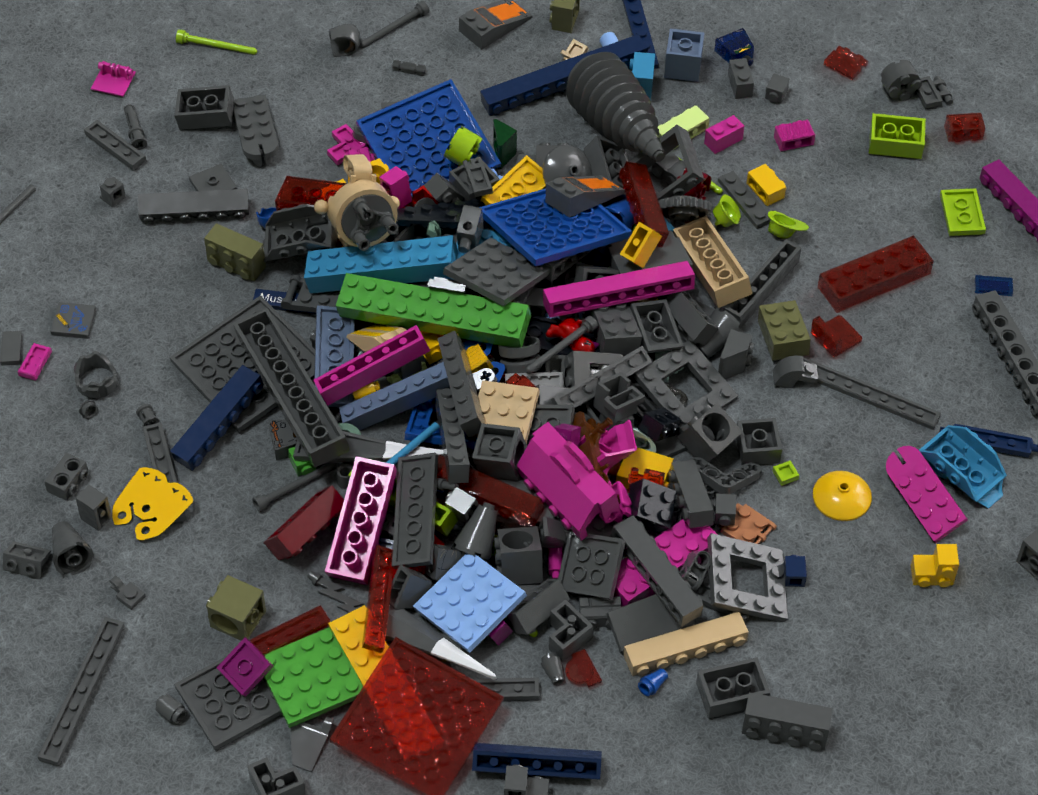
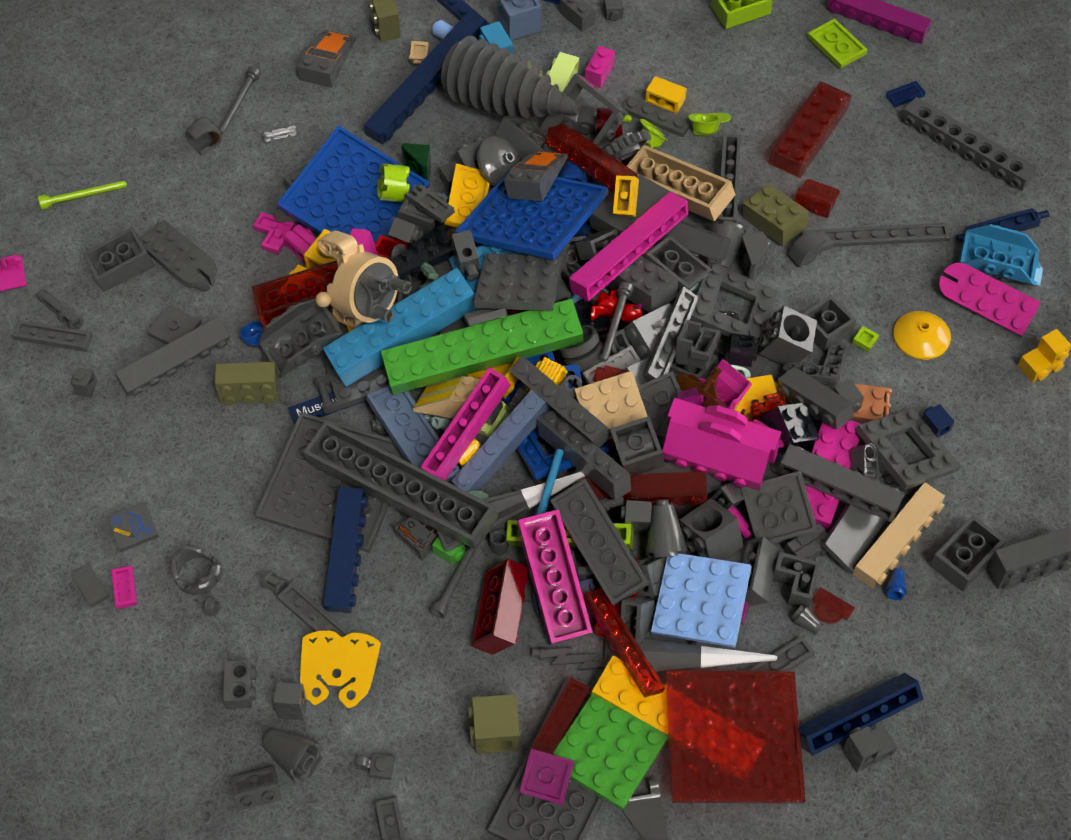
camera: 30 degrees left, 5 degrees up
dark pink brick [774,120,815,152] -> none

